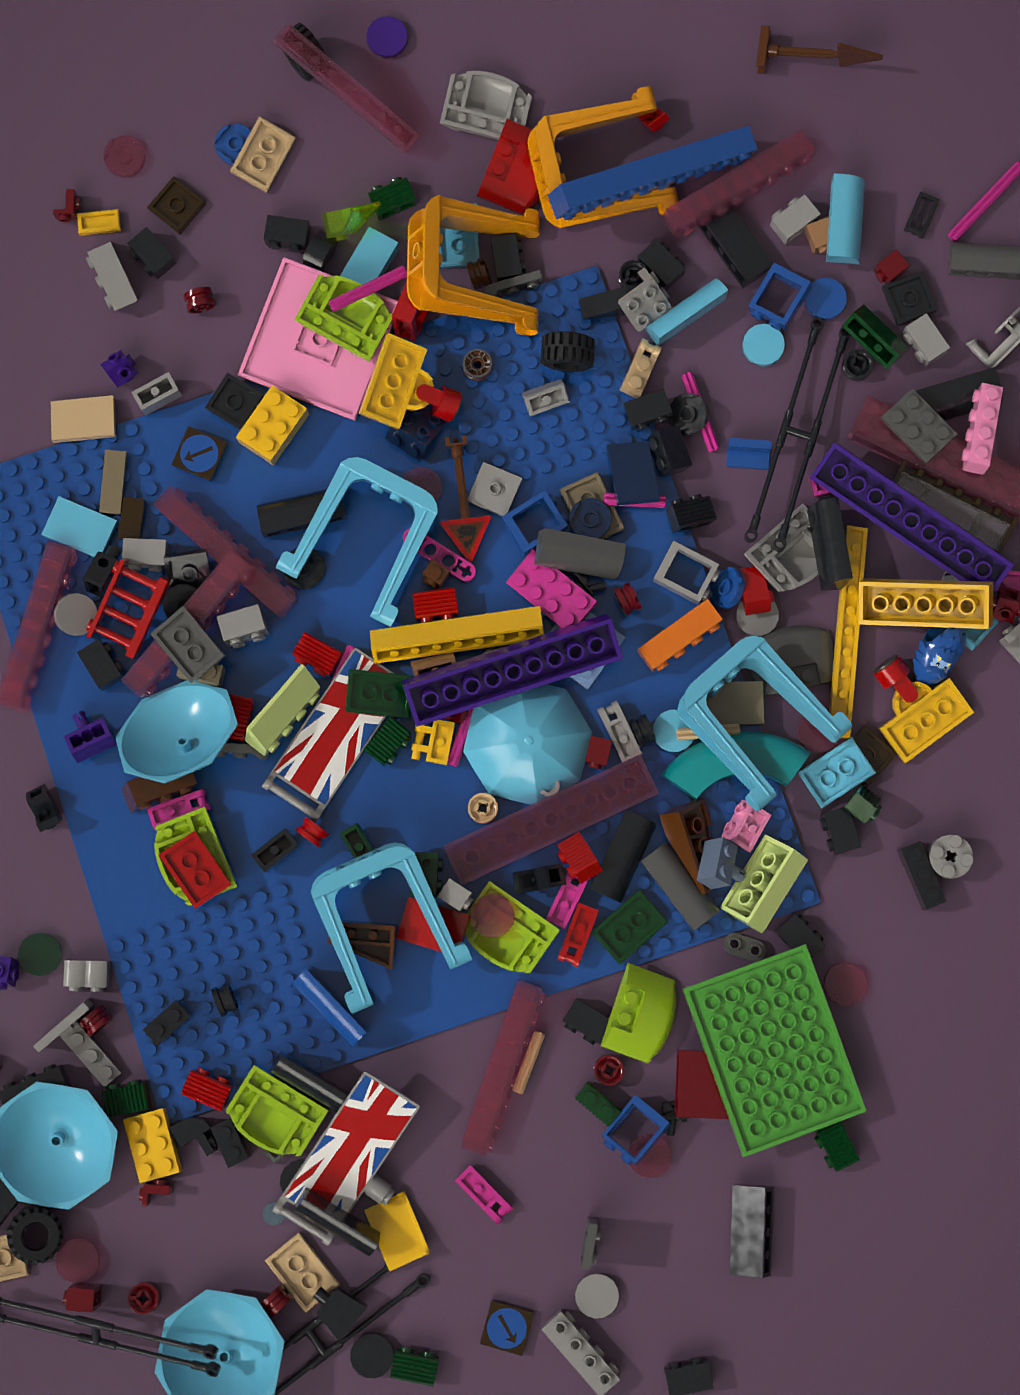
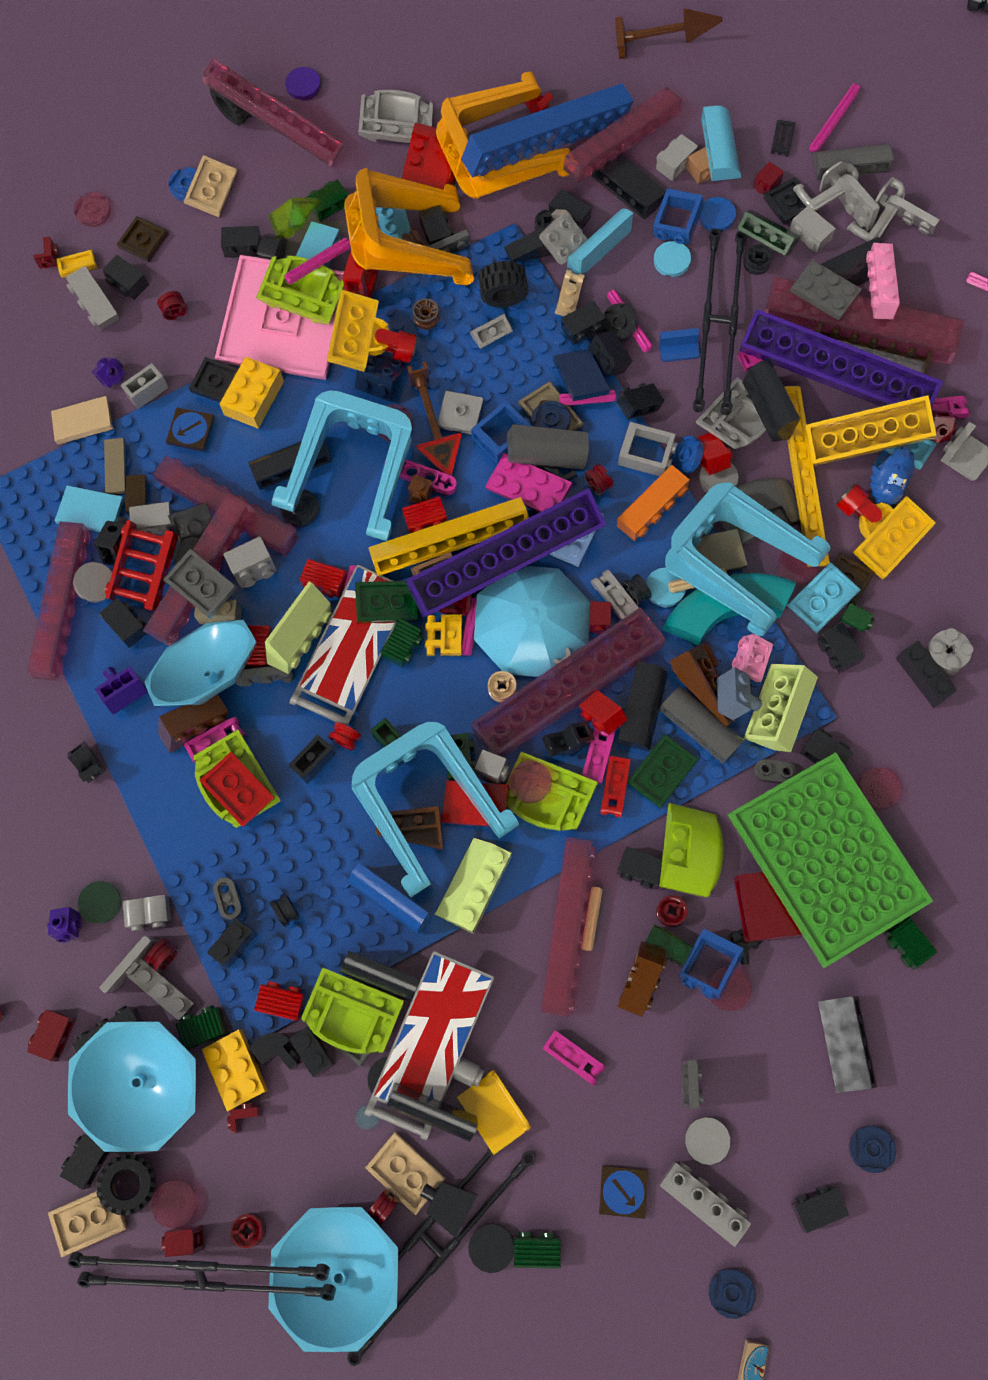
camera: 10 degrees left, 10 degrees down
none -> dark grey plate [213,877,243,920]
none -> yellowish green slope [435,838,512,934]
none -> reddish brown wedge [617,941,668,1017]
none -> light grey plate [793,161,880,232]
none -> dark blue tile [849,1125,896,1173]

